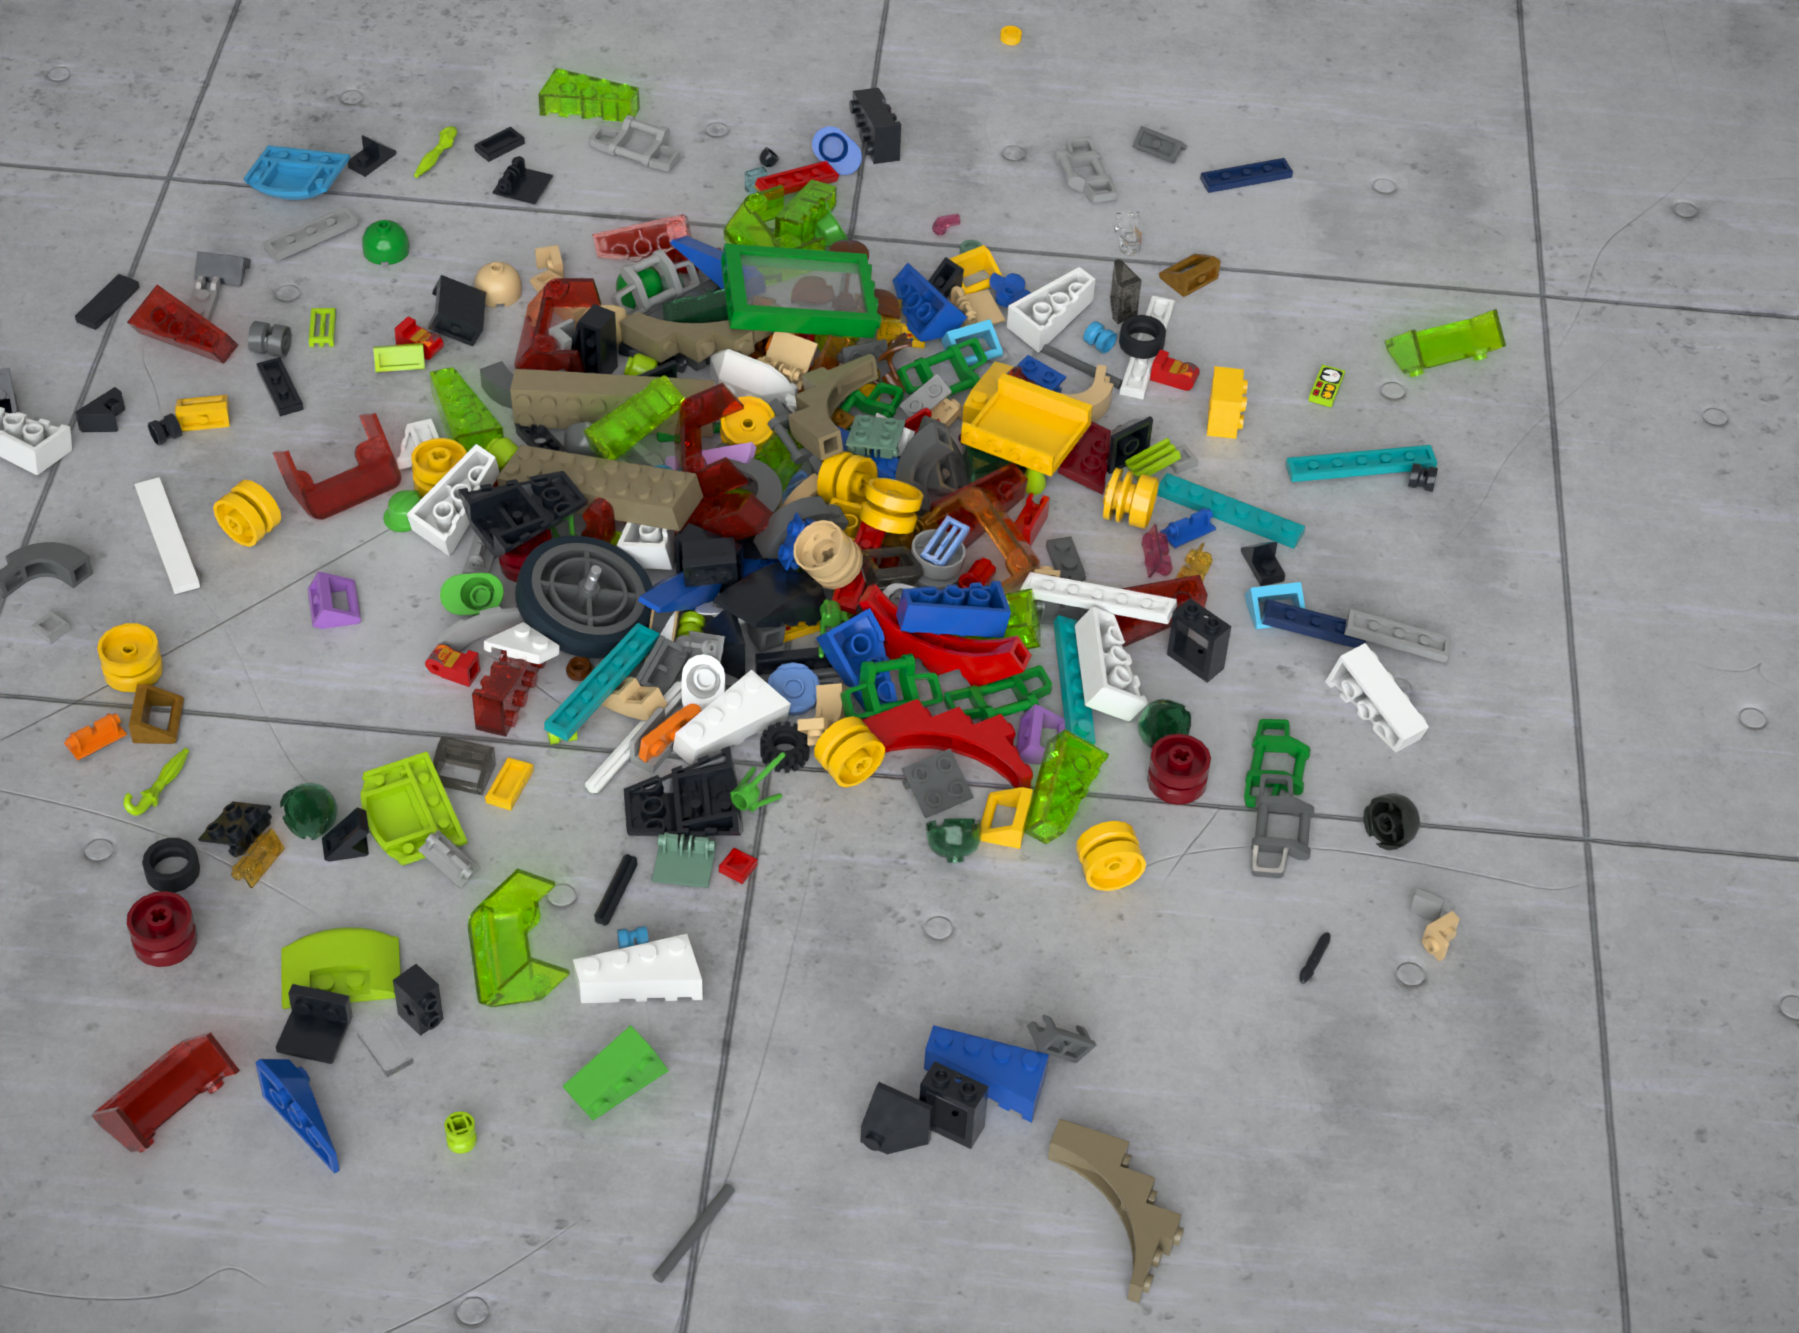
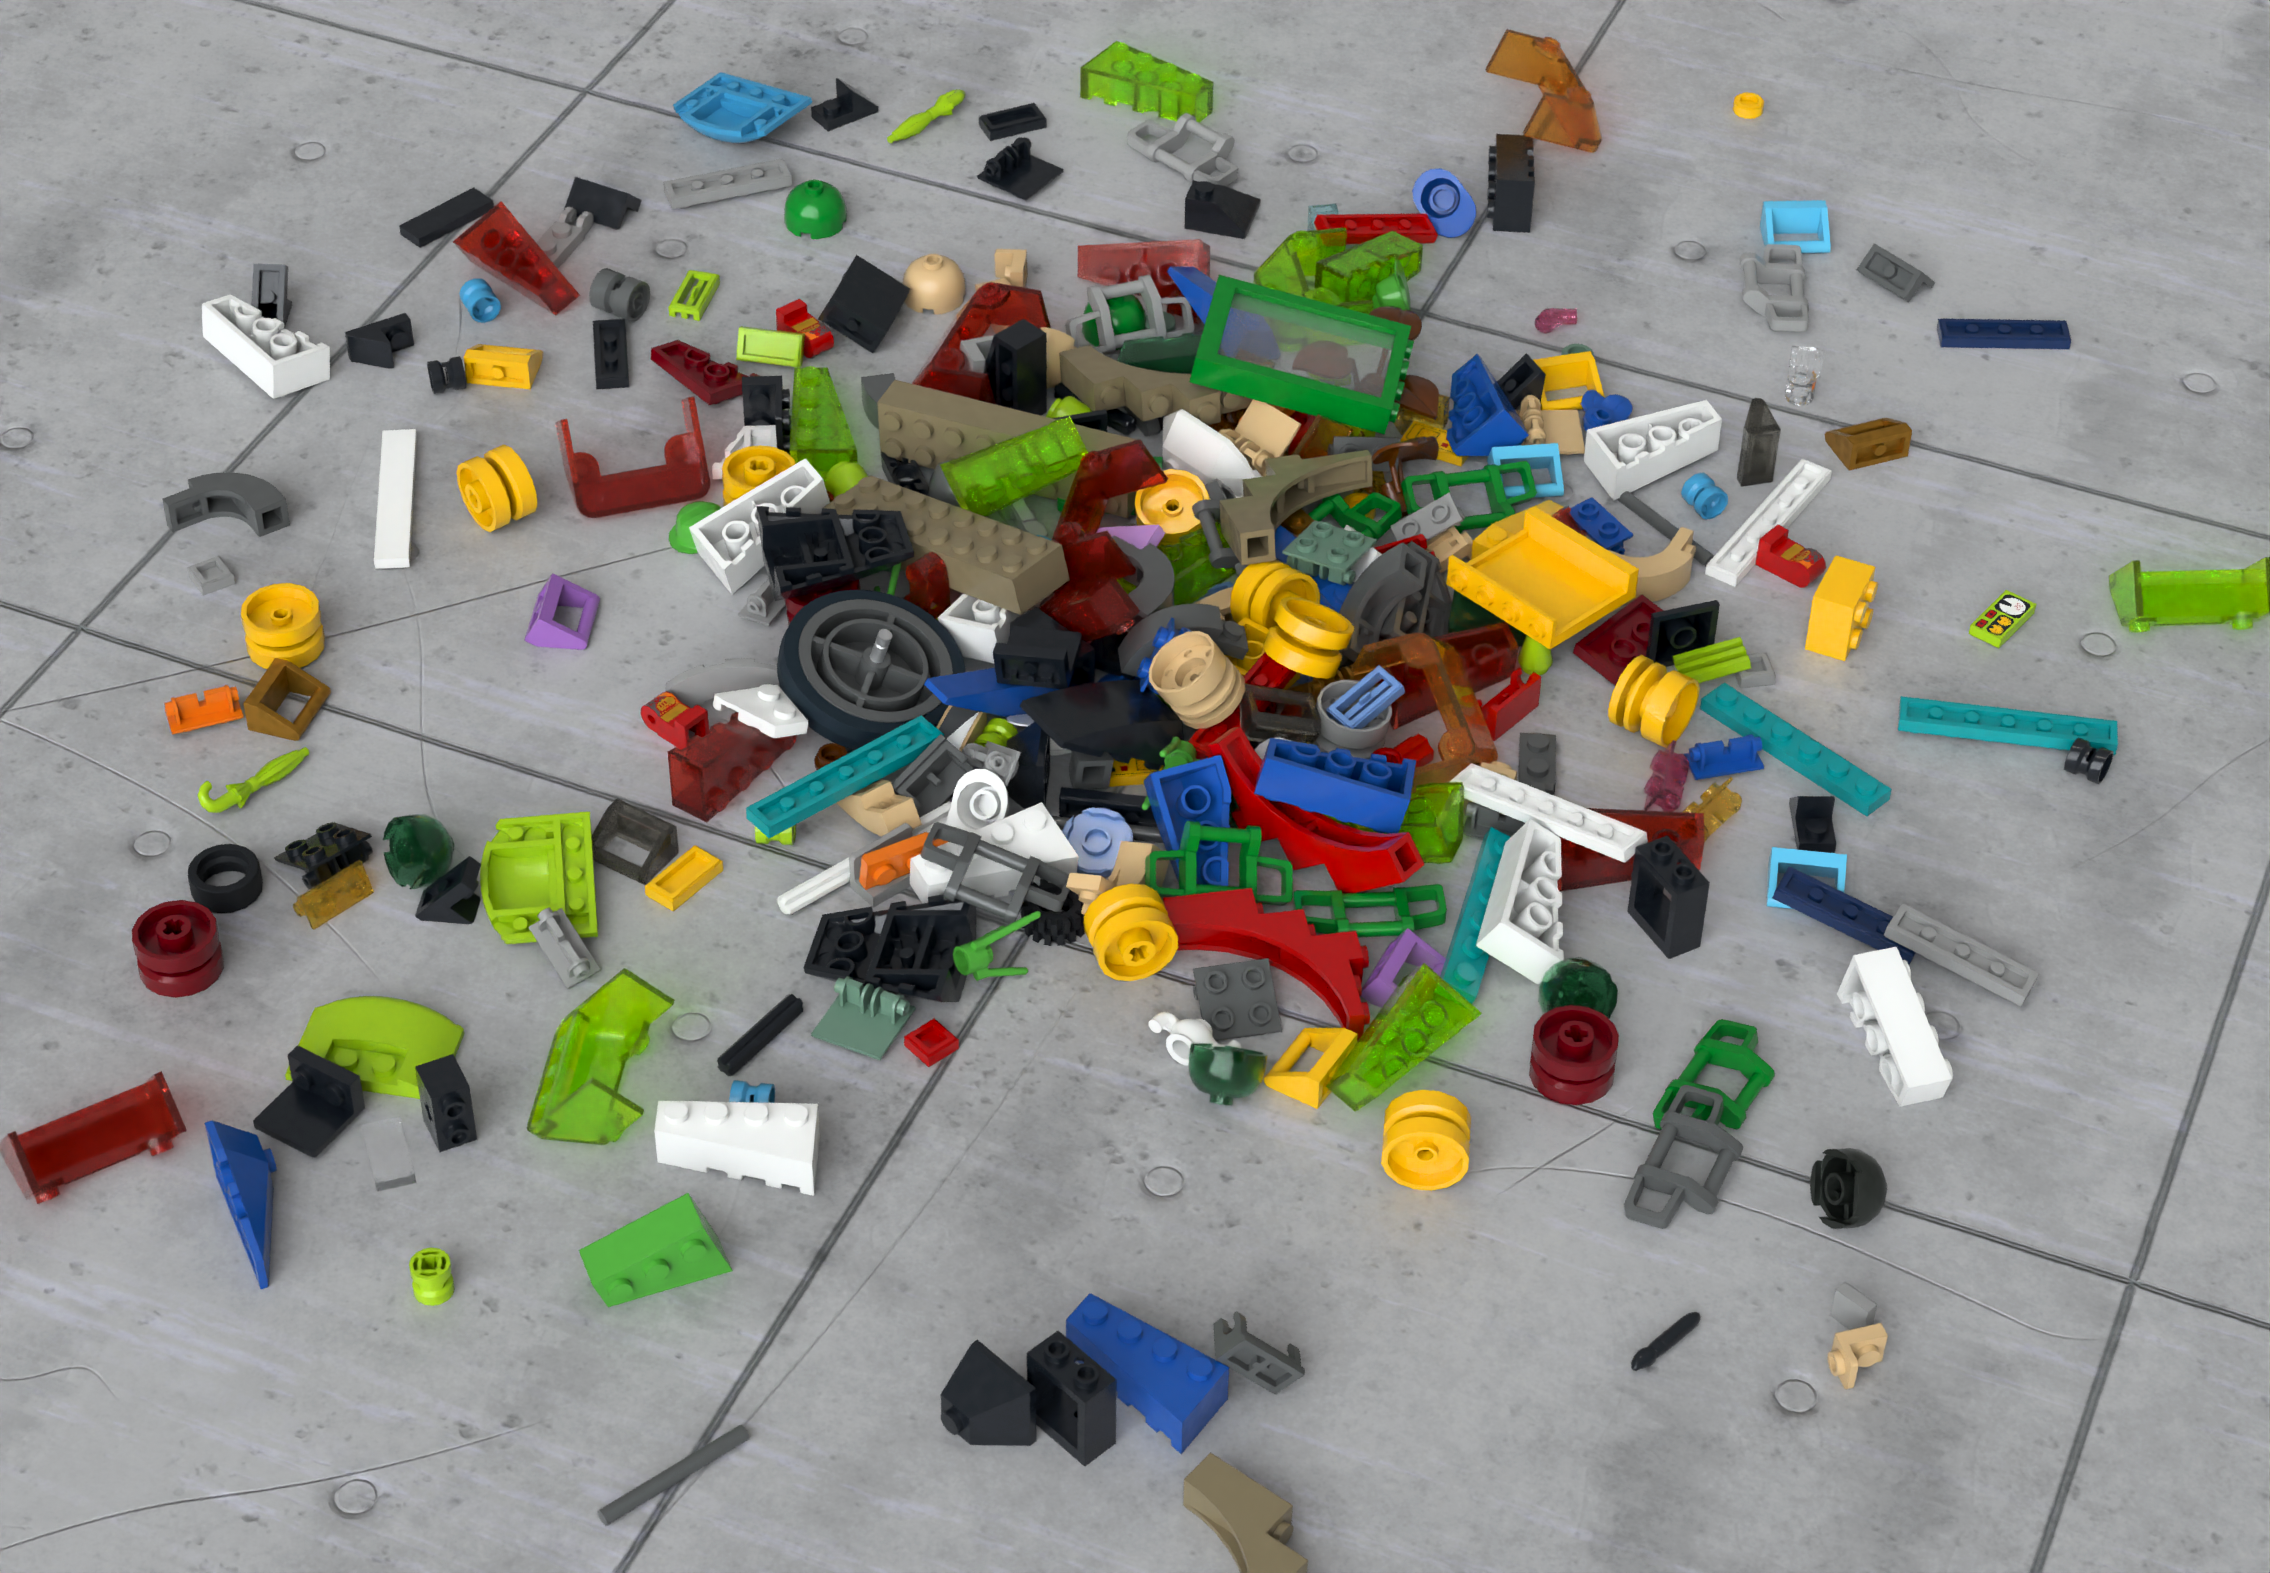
camera: 20 degrees right, 5 degrees down
bright green piece [440,573,504,615] -> none
black hinge [759,147,779,167] -> none
black tyre [1119,315,1166,359] -> none
none -> dark azure wheel [459,278,501,323]
none -> dark red wing [650,340,760,405]
none -> black bracket [742,376,792,456]
none -> dark grey bar [921,822,1070,924]
none -> white piece [1148,1012,1241,1066]
none -> black slope [1184,181,1261,239]
none -> clear orange windscreen [1485,29,1602,152]
none -> medium azure tile [1760,200,1831,253]

